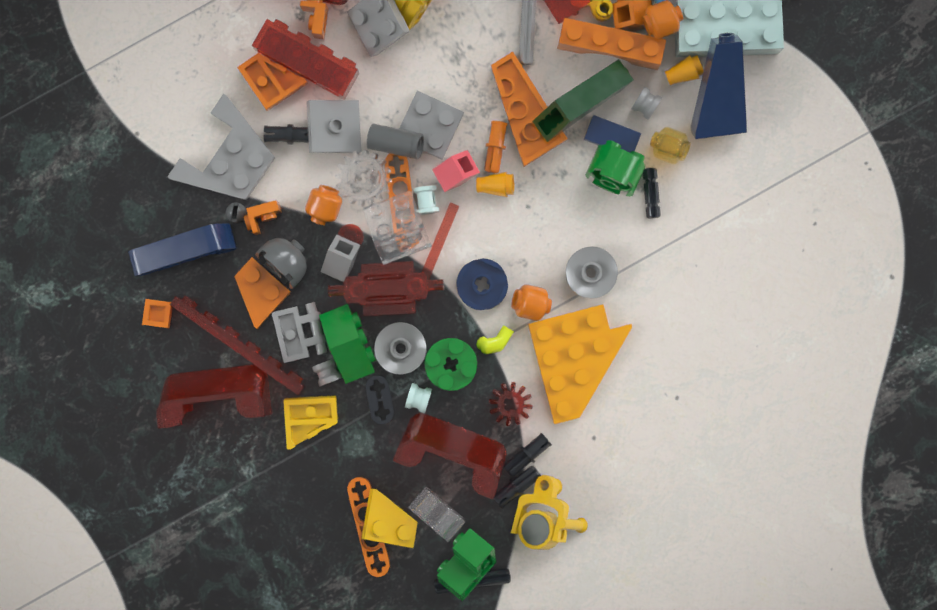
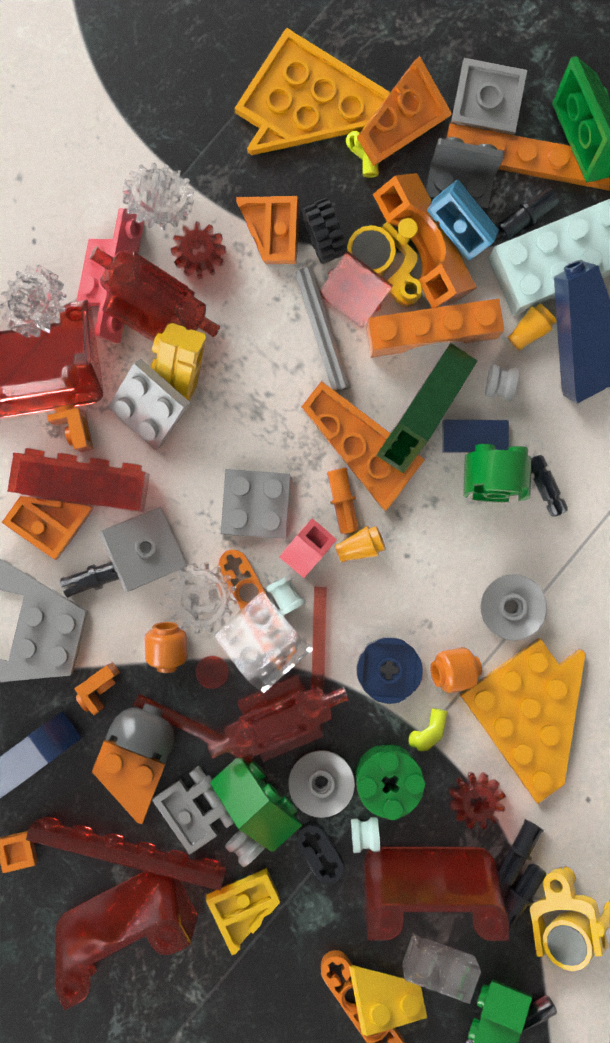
camera: 20 degrees left, 0 degrees up
dark grey hinge [226,202,247,224] -> none
light grey brick [321,235,360,282] -> none
dark grey pin [367,123,424,159] -> none
orange head [642,0,683,39] -> none
clear yellow head [650,127,691,164] -> none
none -> clear red bar [133,694,256,763]

